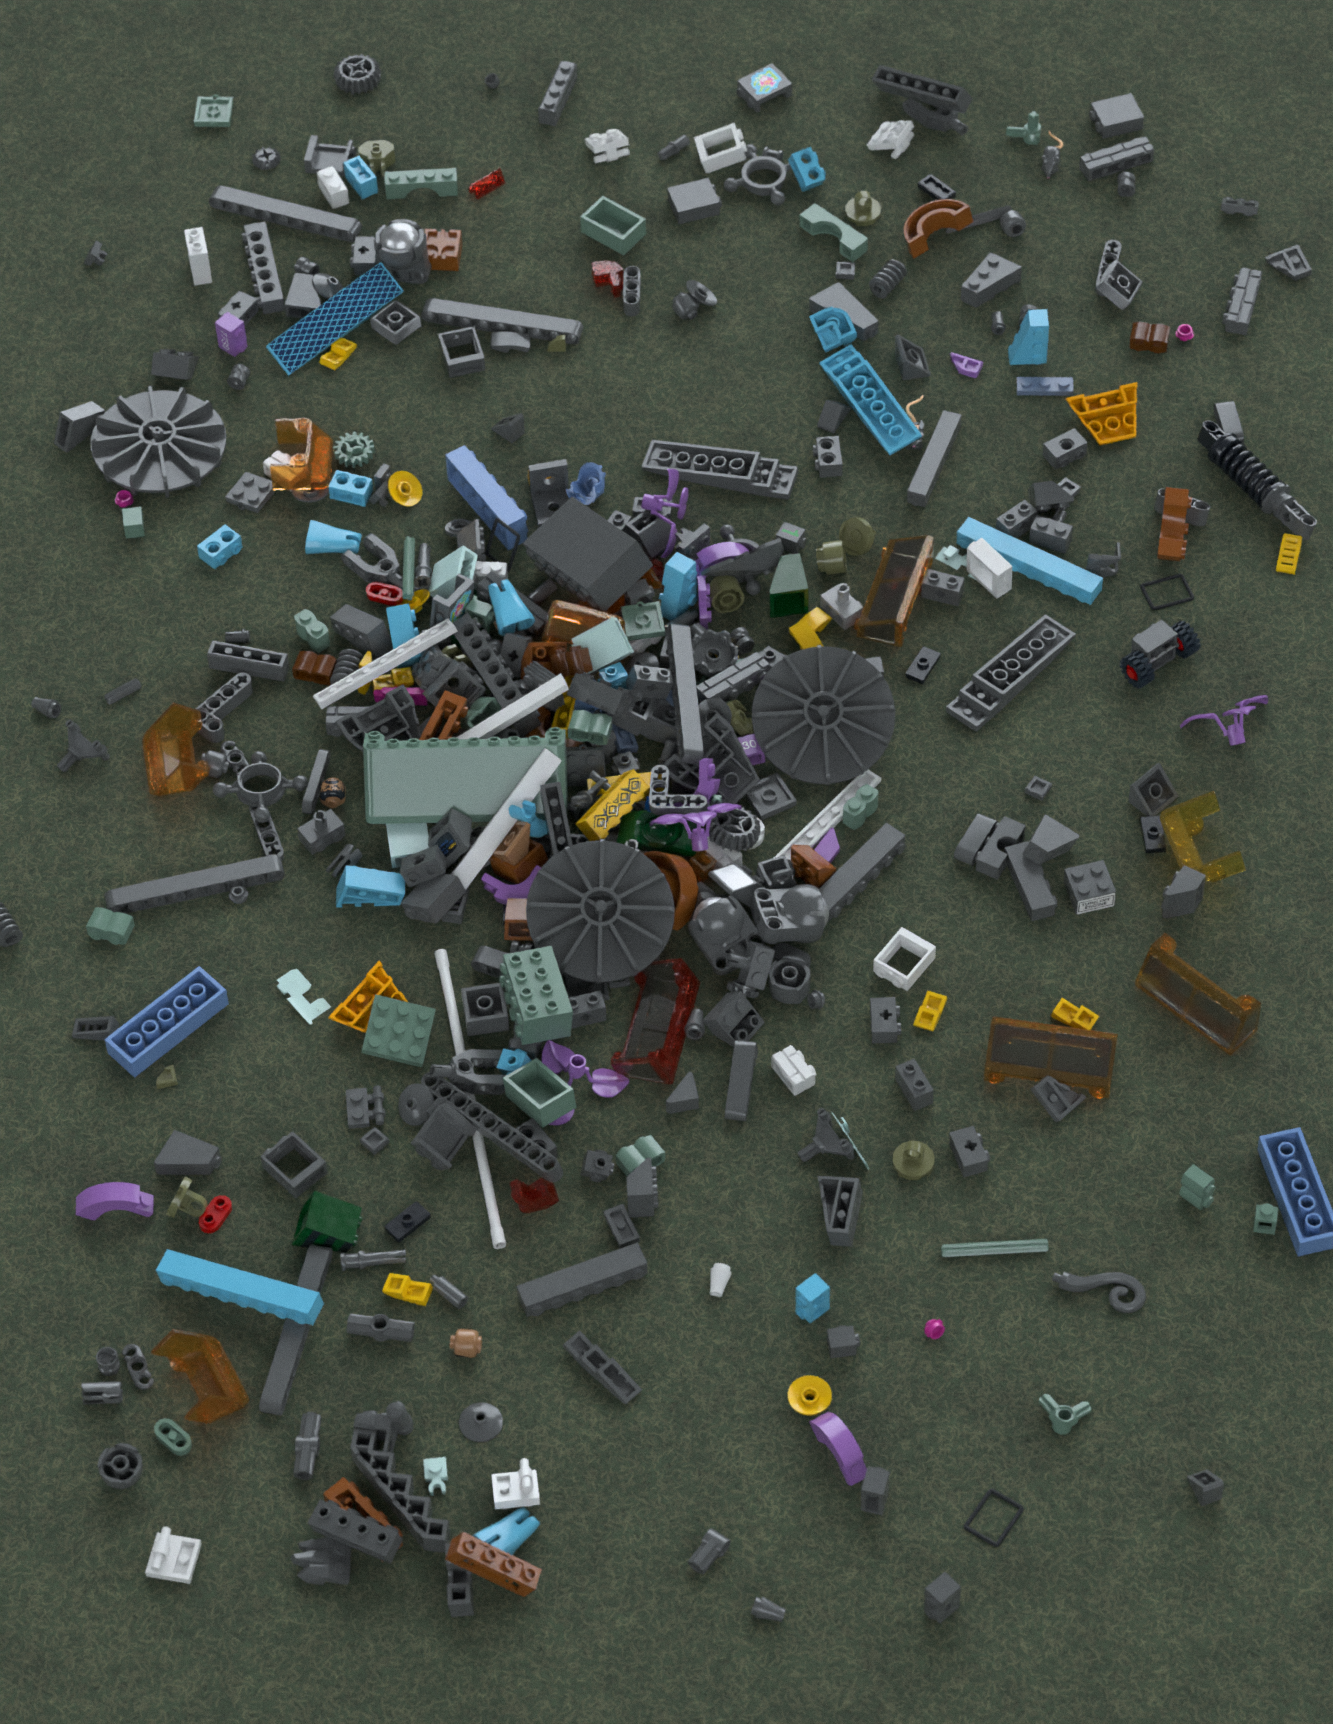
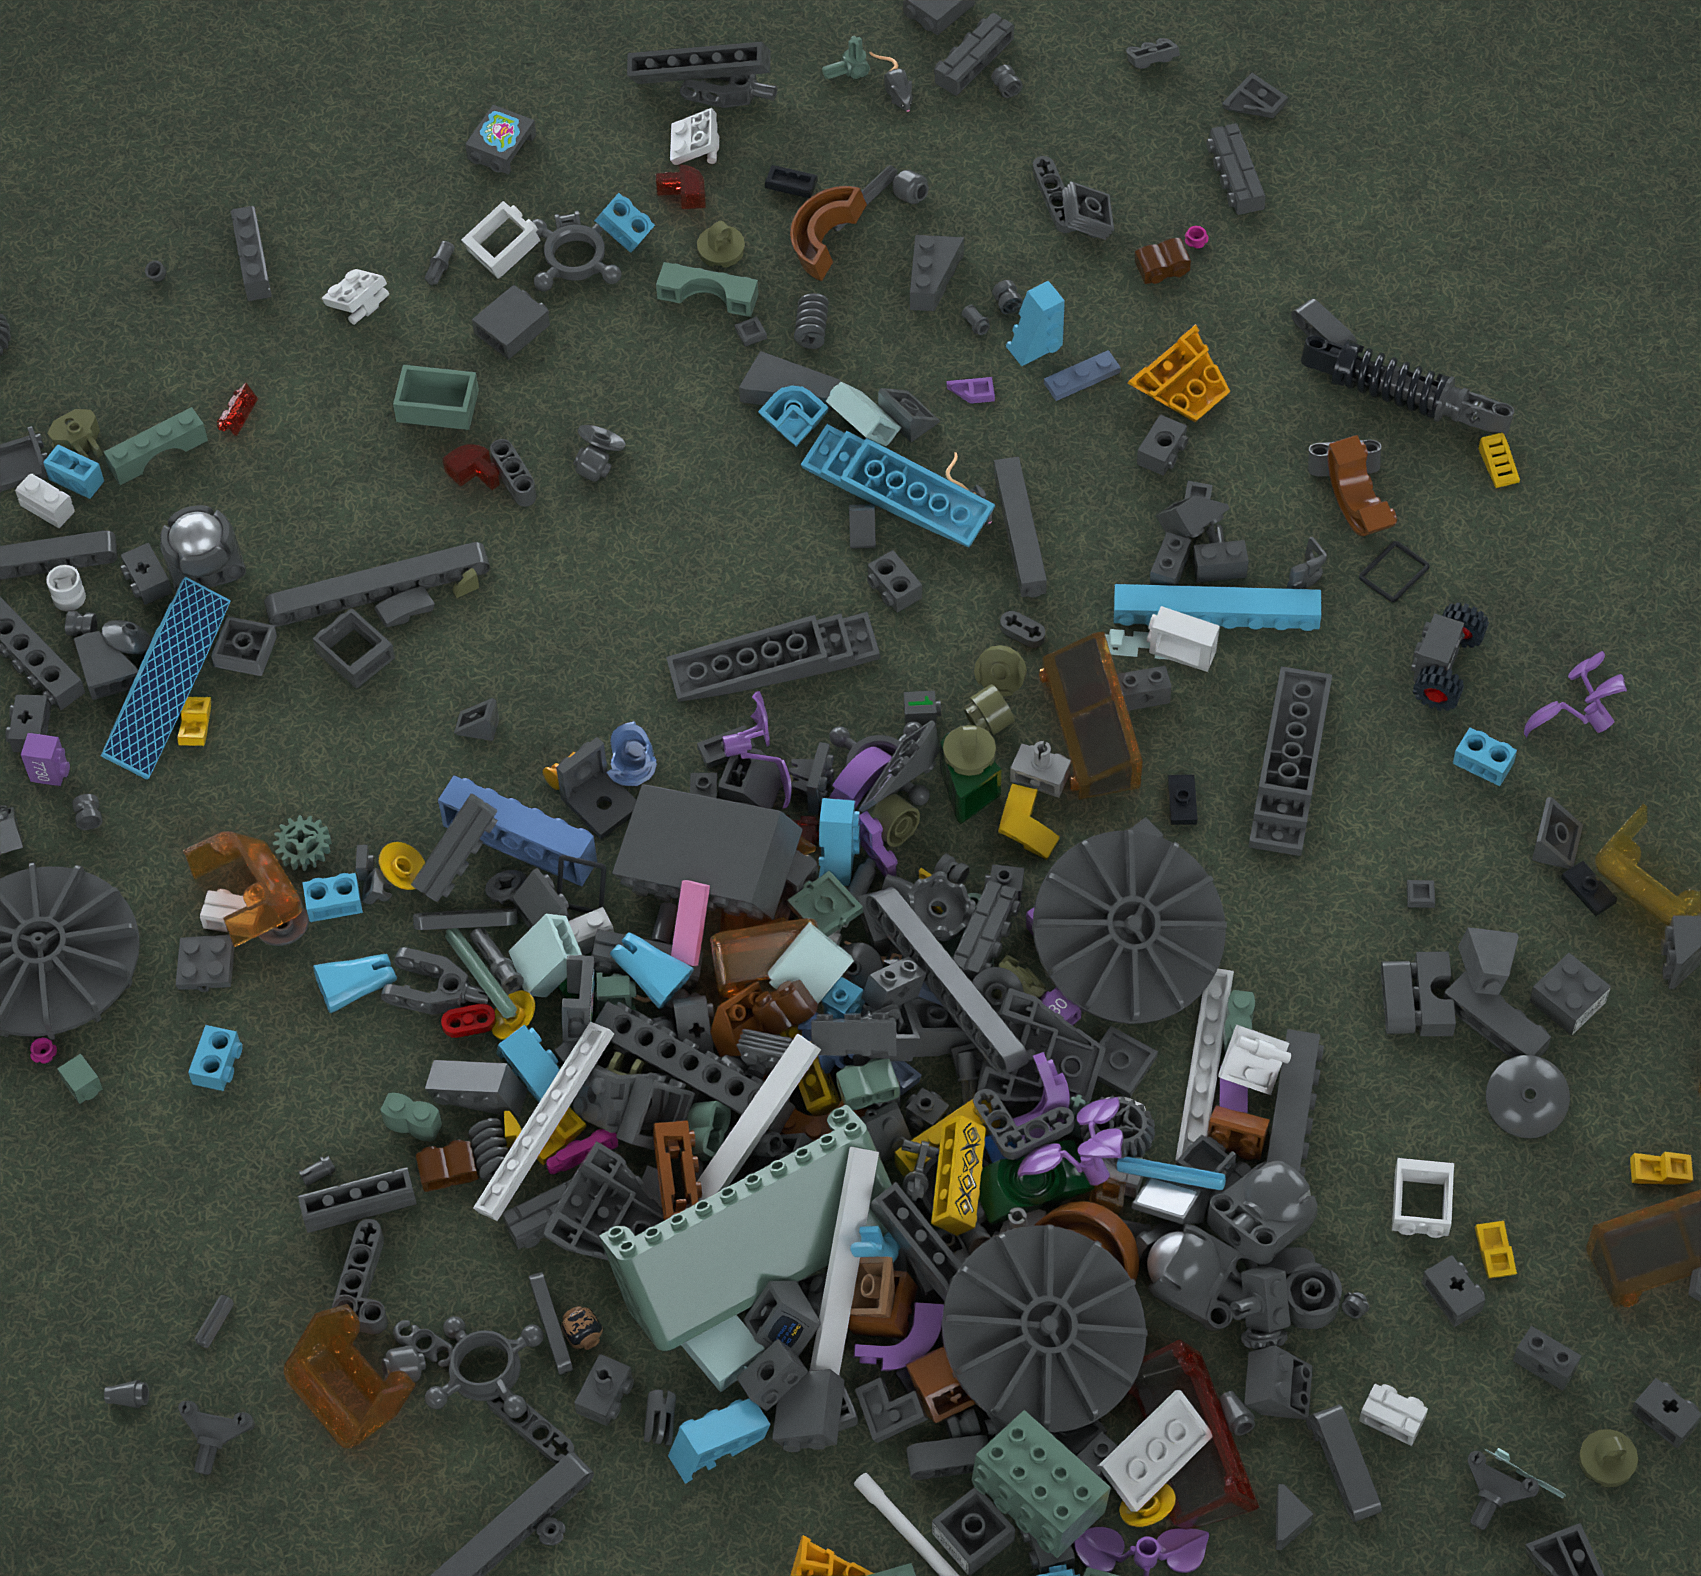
camera: 30 degrees left, 5 degrees up
dark orange piece [425,229,462,271] -> none
none -> white wheel [47,565,86,611]
none -> dark grey brick [411,794,498,902]
none -> dark grey beam [413,908,518,930]
none -> clear red brick [656,165,706,209]
none -> bright pink tile [671,880,710,966]
none -> light aqua brick [826,382,902,446]
none -> dark grey plate [855,1377,928,1443]
none -> olive tile [943,725,996,776]
none -> dark grey beam [1000,611,1045,648]
none -> white plate [1098,1390,1214,1512]
none -> medium azure axle [1117,1156,1226,1190]
none -> yellow dish [1119,1483,1176,1527]
none -> white plate [1218,1025,1291,1095]
none -> medium azure brick [1453,728,1517,786]
none -> dark grey dish [1486,1055,1570,1138]

